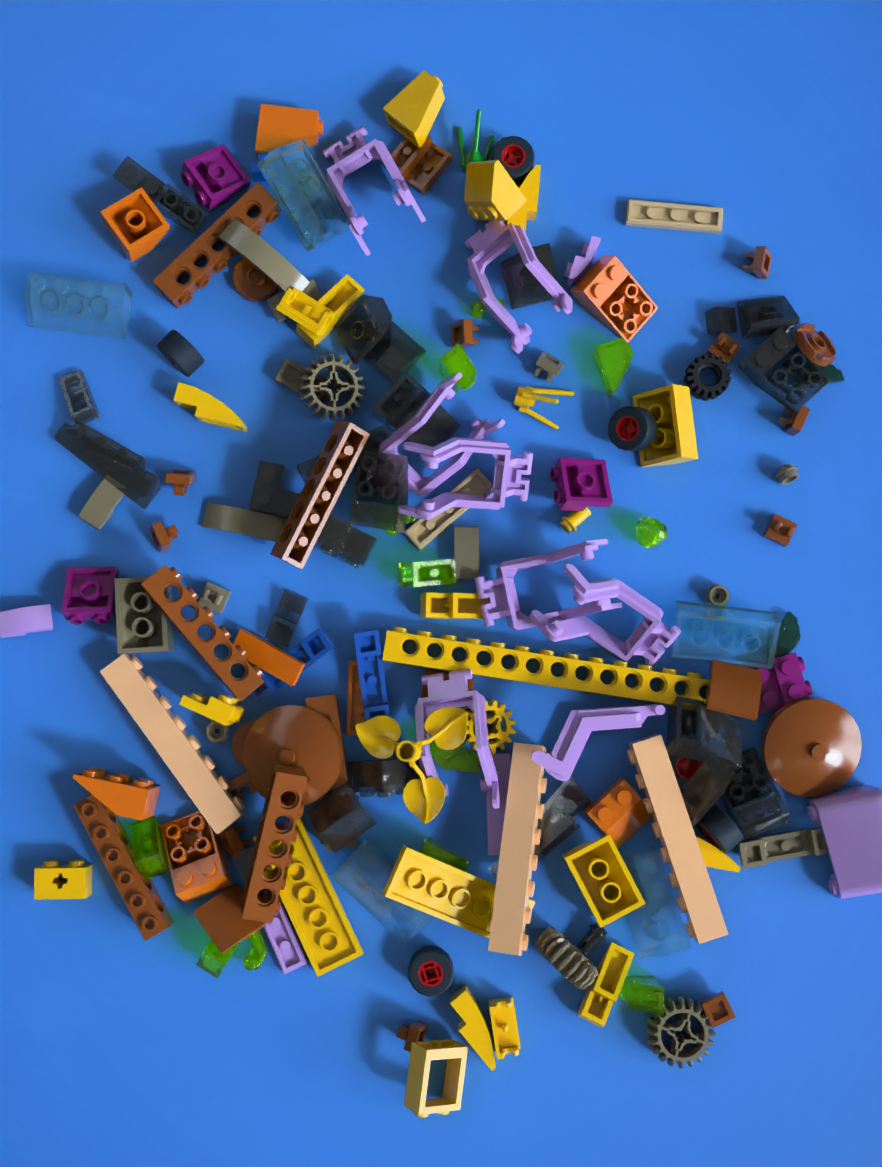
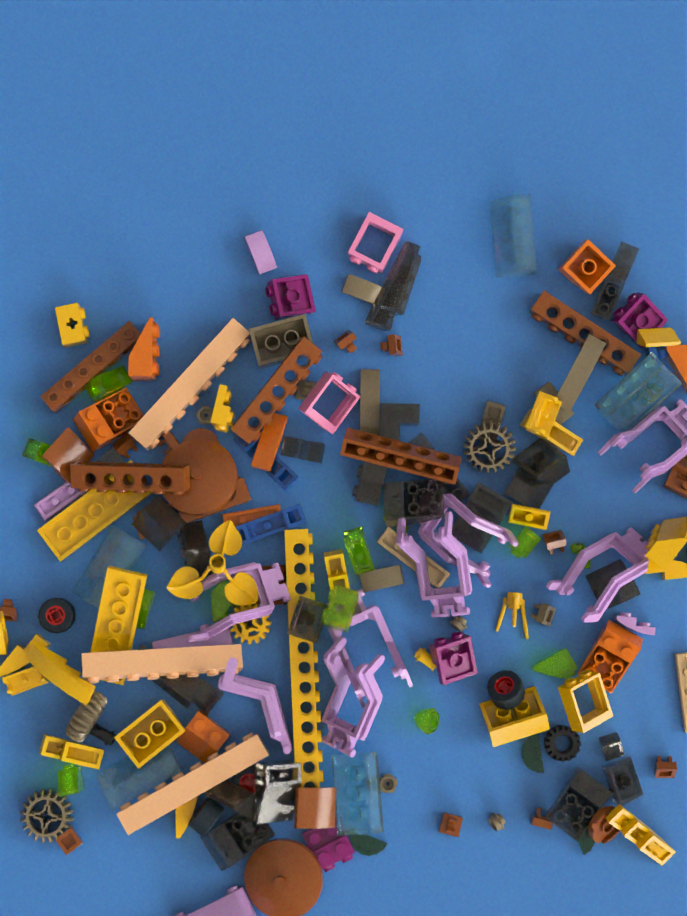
camera: 85 degrees right, 0 degrees up
clear smoke slope [59,369,100,426] -> none
black wheel [157,330,204,377] -> none
yellow slope [173,382,247,432] -> none
dark orange tile [233,257,279,302] -> none
clear neon green arm [243,931,267,971] -> none
dark orange tile [706,332,741,363] -> none
dark tan slope [738,827,828,869] -> none
none -> yellow slope [26,642,96,705]
none -> clear smoke slope [287,596,329,643]
none -> bright pink window [298,371,360,434]
none -> clear neon green brick [321,585,360,633]
none -> bright pink window [348,212,403,274]
none -> dark tan plate [449,616,468,632]
none -> yellow slope [508,504,551,530]
none -> clear green tile [521,733,544,773]
none -> yellow window [558,670,613,733]
none -> yellow slope [606,804,676,865]
none -> yellow slope [637,327,681,347]

